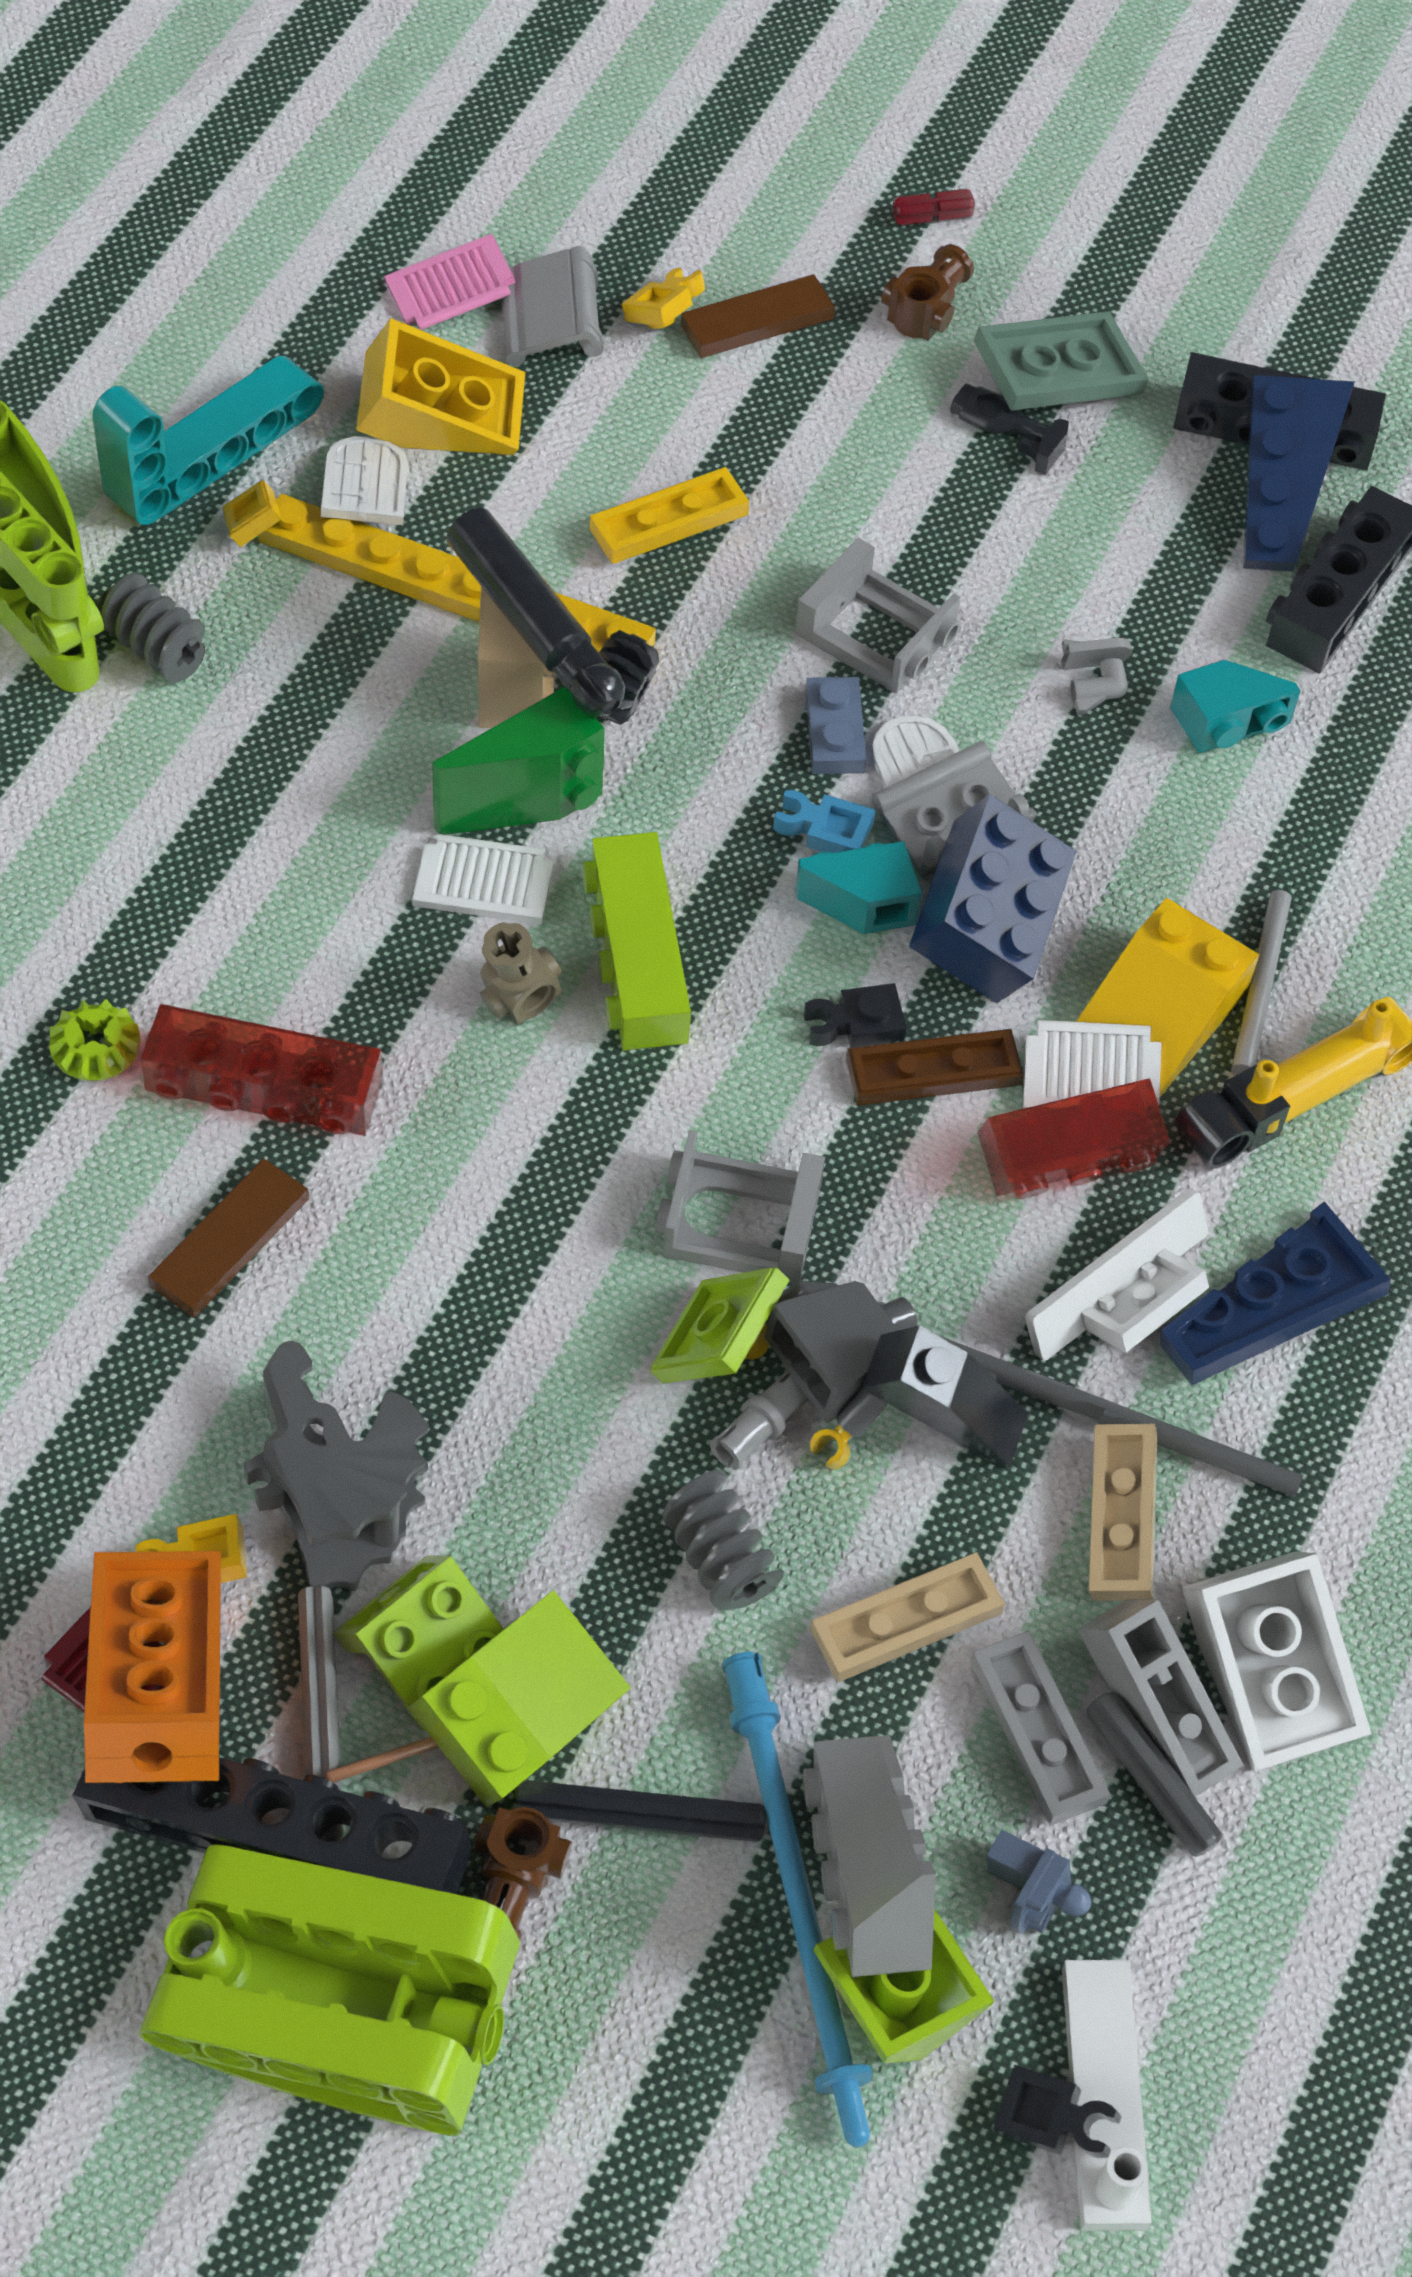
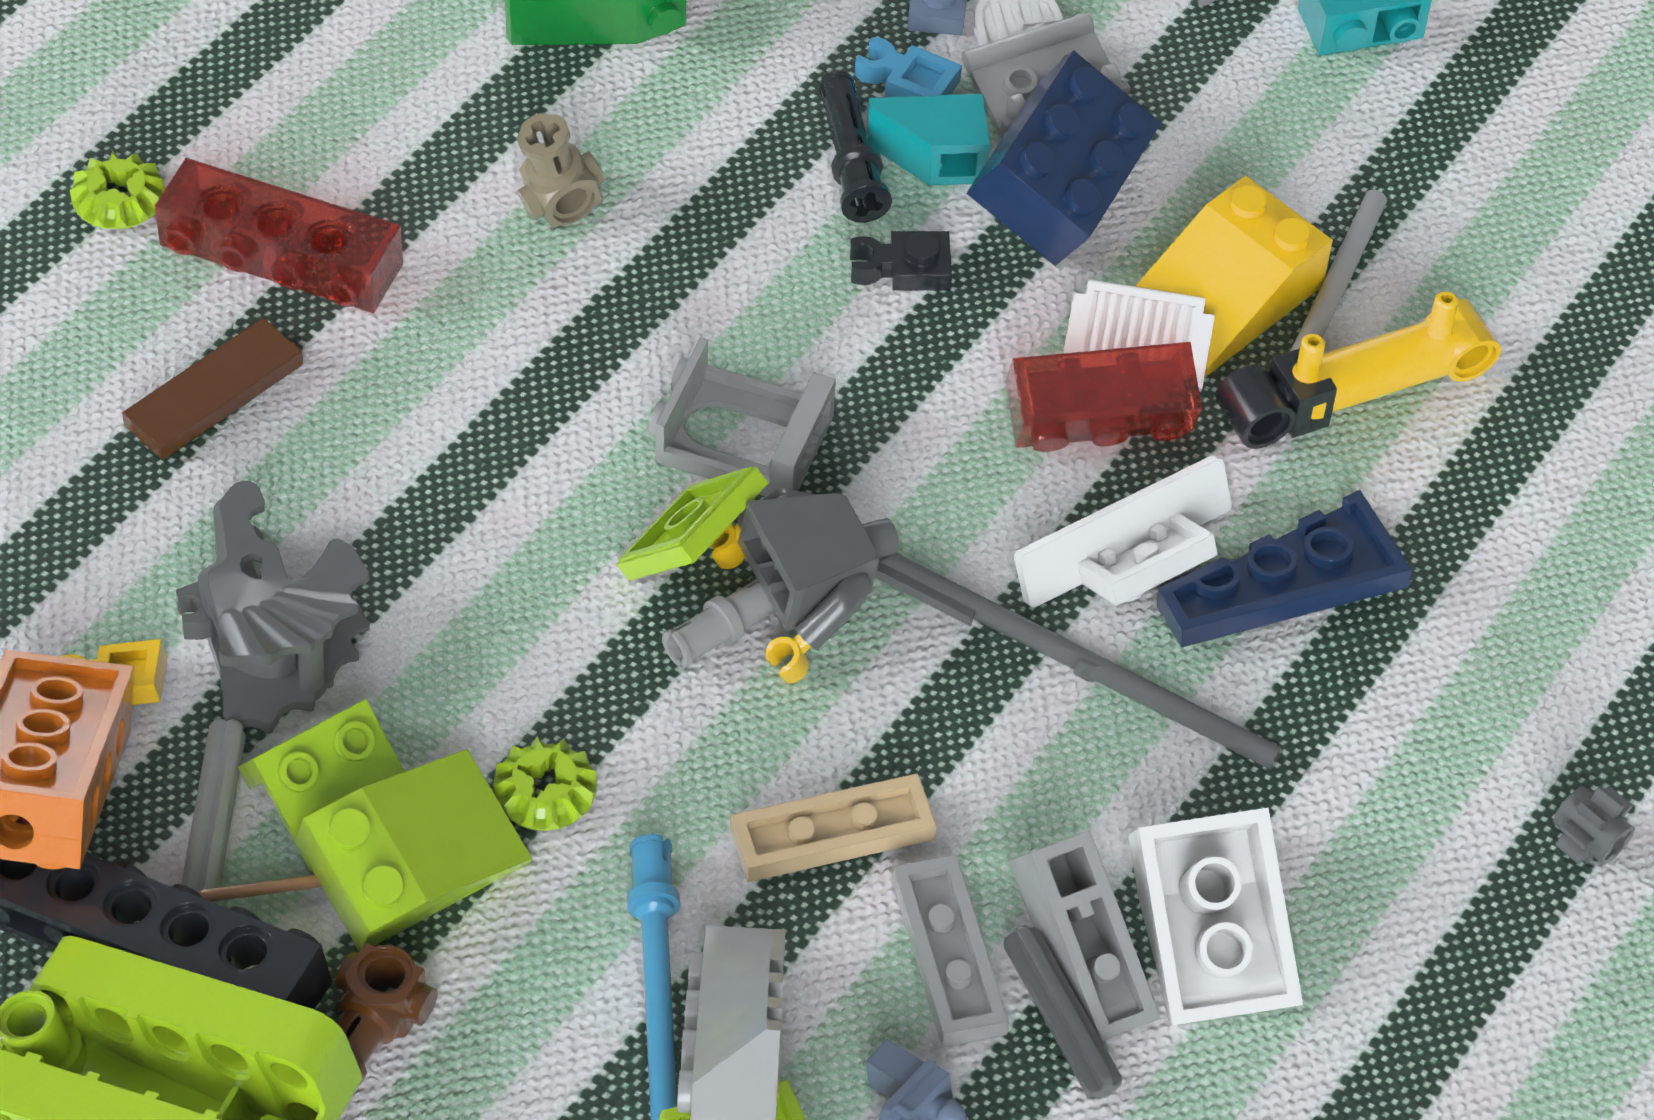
camera: 10 degrees right, 5 degrees down
white window [412,834,554,925] -> none
black axle [513,1780,766,1842] -> none
lime brick [582,832,691,1051] -> none
dark grey piece [663,1469,784,1611] -> none
reddish brown tile [846,1029,1024,1106] -> none
black slope [861,1325,1028,1468] -> none
tan plate [1089,1424,1157,1601] -> none
none -> lime gear [493,736,597,831]
none -> black pin [818,71,892,223]

